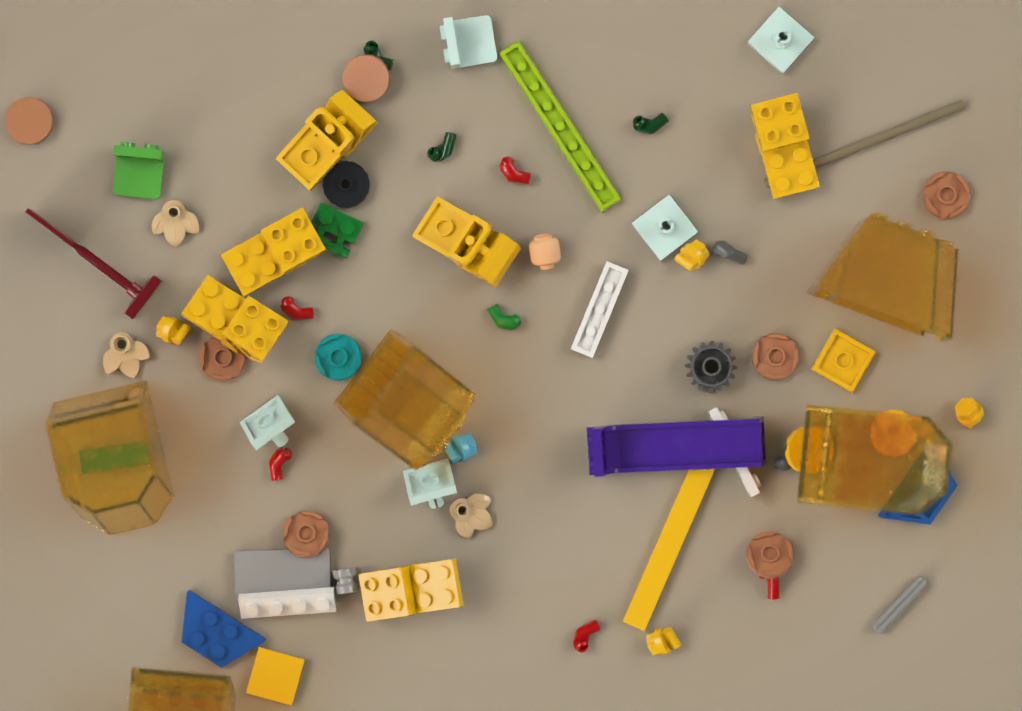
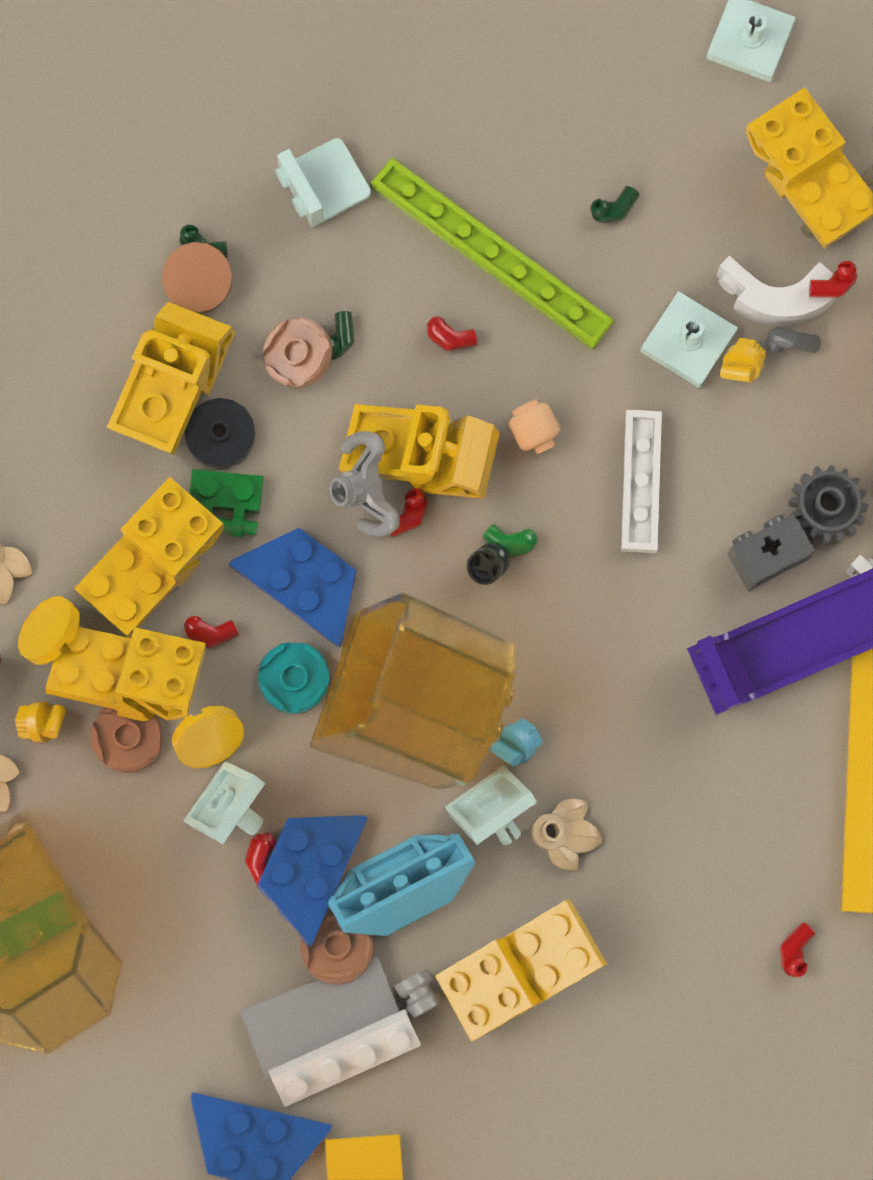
camera: 25 degrees left, 10 degrees down
none -> yellow tile [18,596,80,665]
none -> yellow tile [172,706,245,768]
none -> blue wing [229,528,356,648]
none -> blue wing [257,815,368,947]
none -> nougat tile [263,317,332,388]
none -> medium azure wedge [328,834,475,936]
none -> light grey piece [329,431,400,537]
none -> red arm [390,489,428,538]
none -> black wheel [467,542,510,585]
none -> white arch [716,256,838,327]
none -> dark grey brick [727,514,815,591]
none -> red arm [809,261,858,298]

